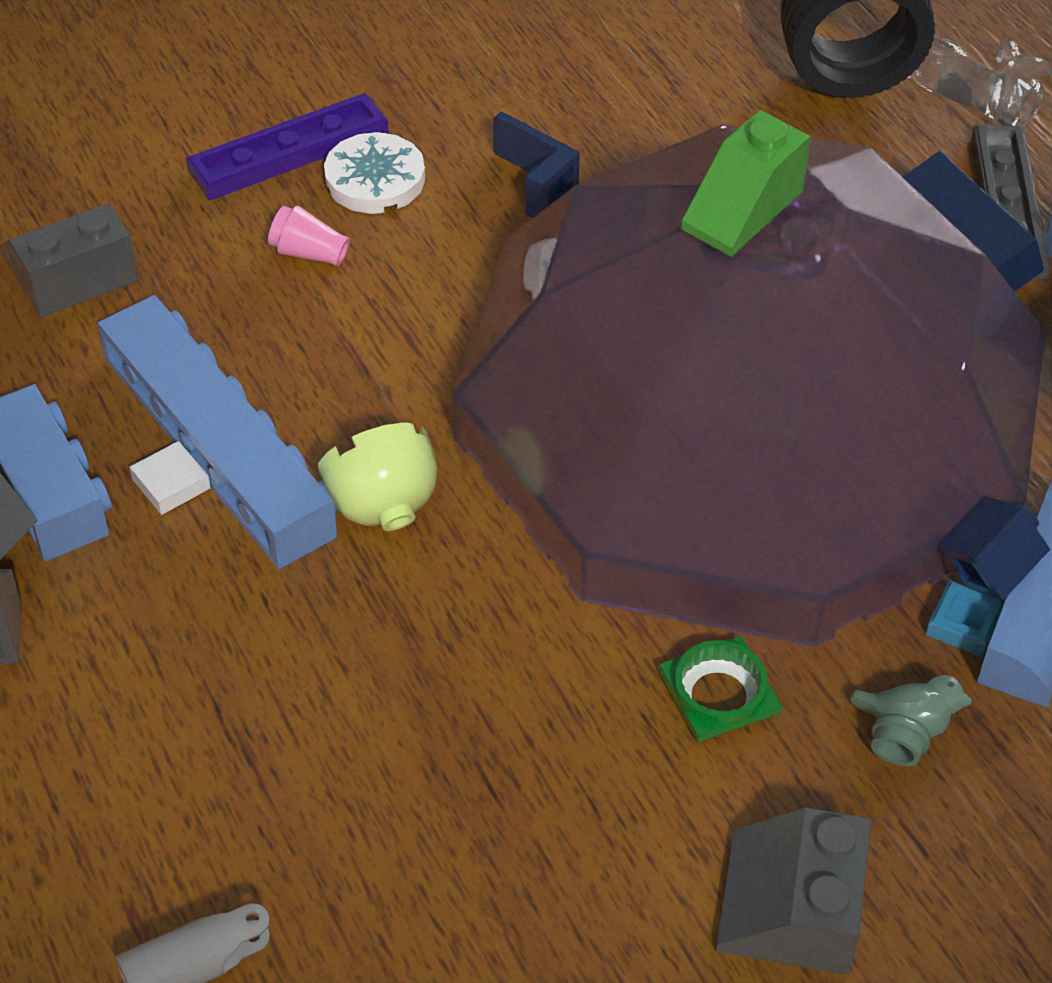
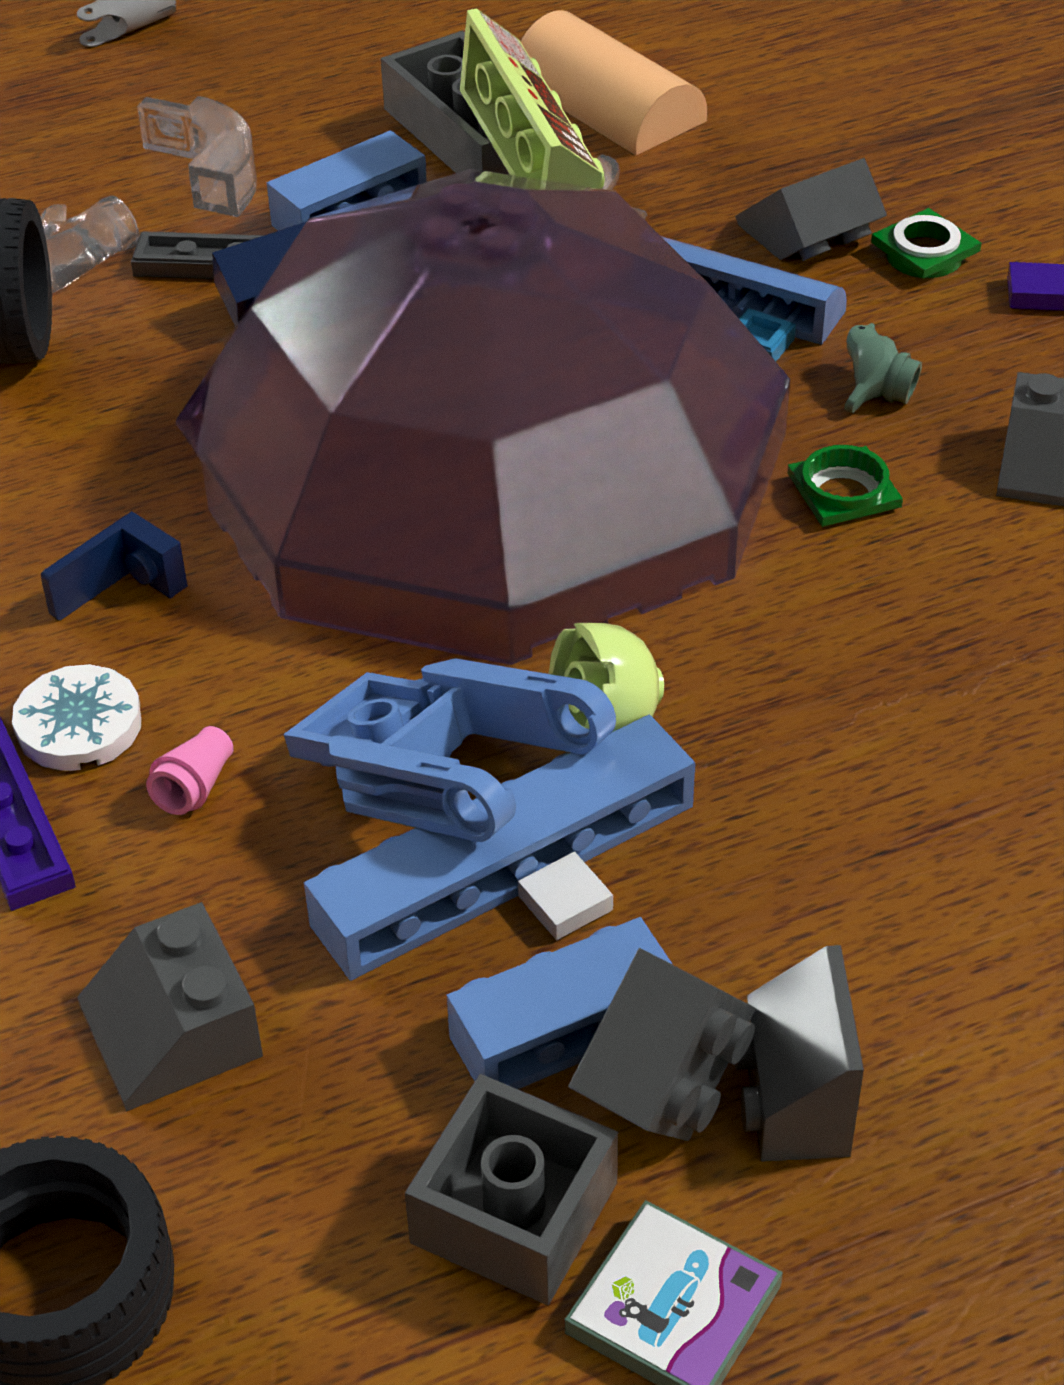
camera: 85 degrees left, 5 degrees down
bright green slope [681,110,811,257] -> none
dark blue brick [937,495,1051,600] -> none
none -> medium blue plate [284,658,616,842]

